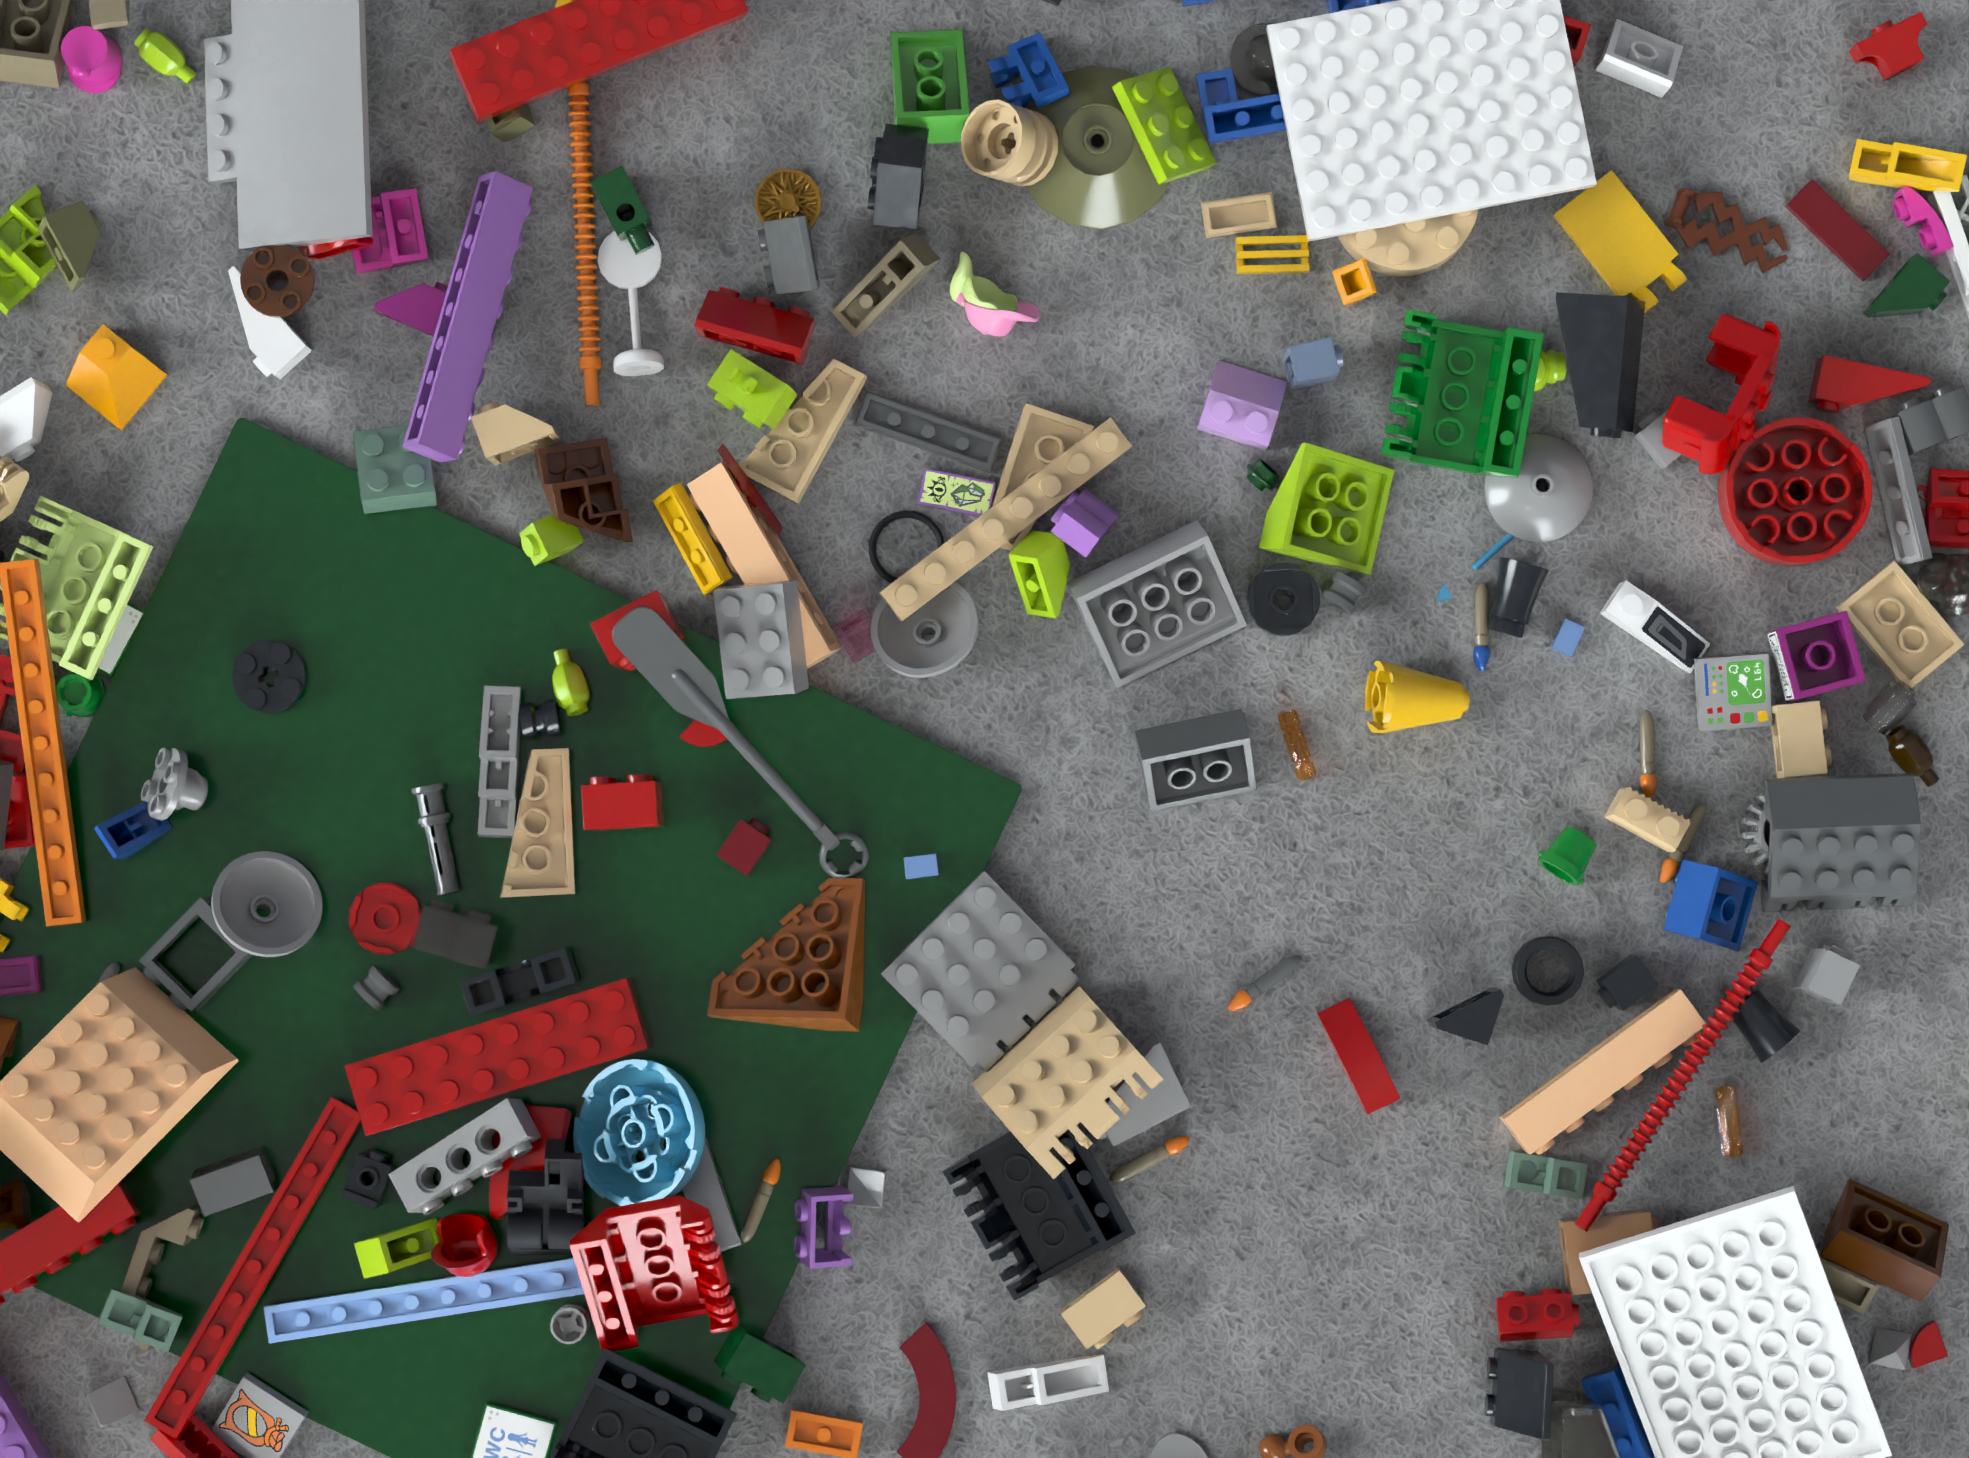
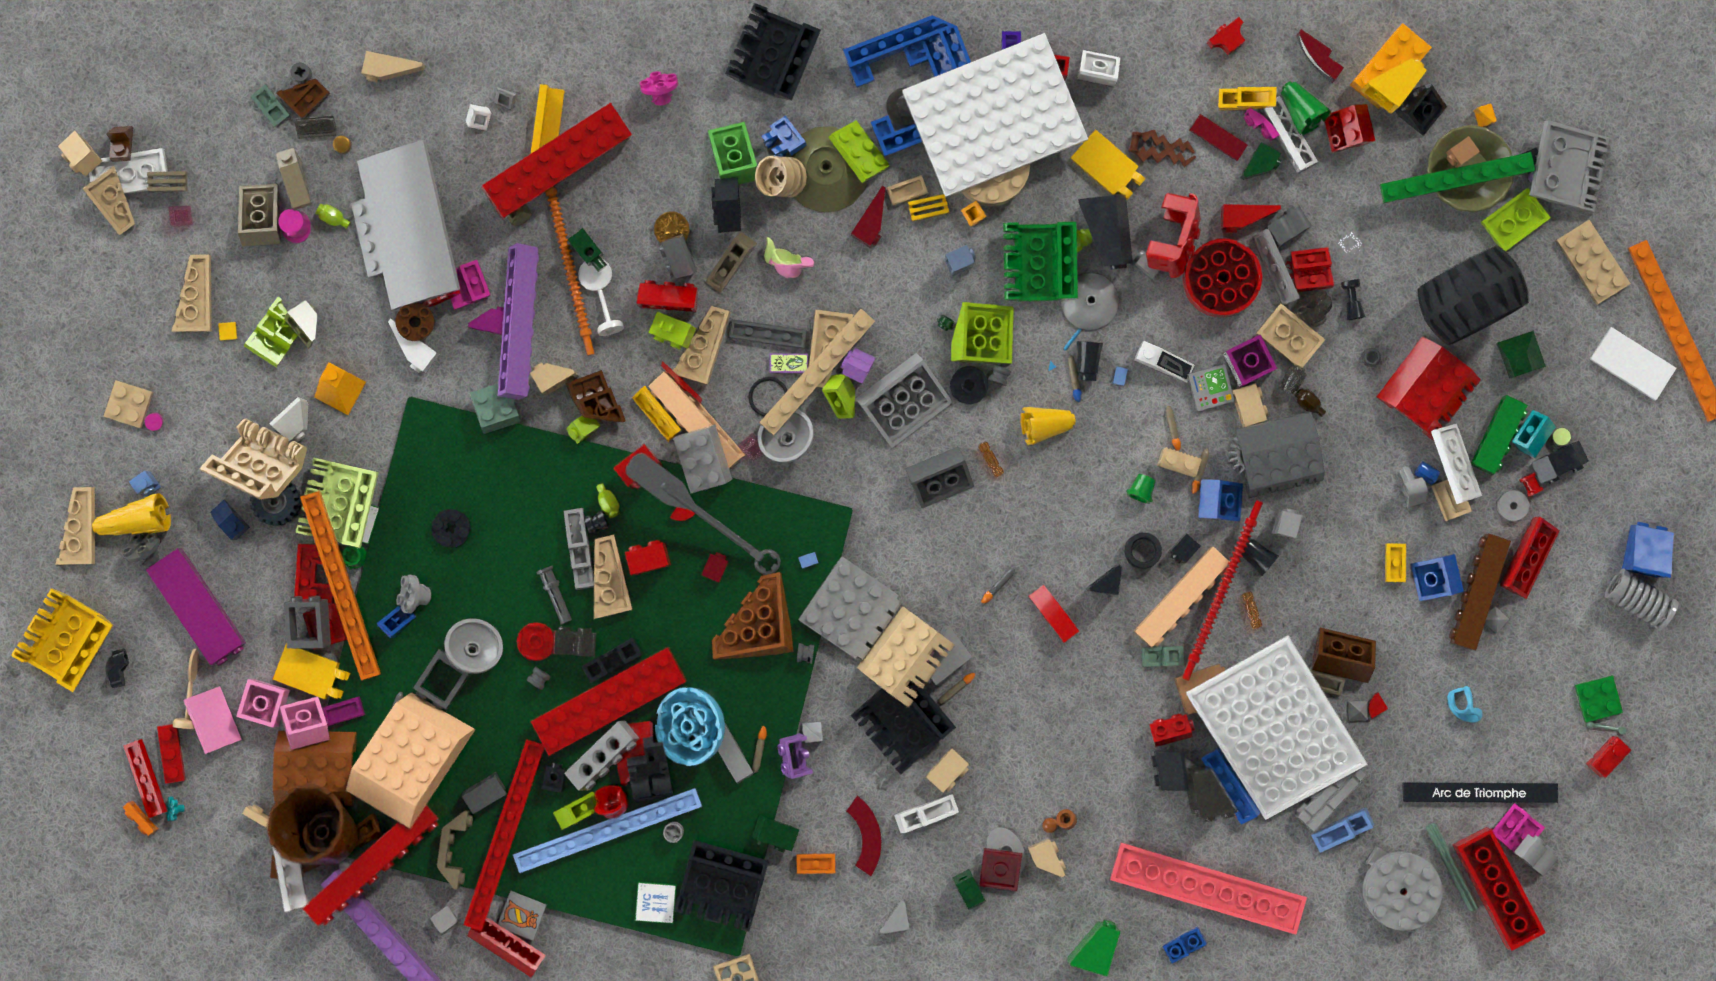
camera: 15 degrees left, 0 degrees up
sand green slope [98,1287,182,1352] -> none
red slope [570,1195,740,1351] -> none
lavender slope [1197,360,1287,451] -> none
none -> dark grey wheel [797,643,814,664]
none -> dark red slope [851,185,886,248]

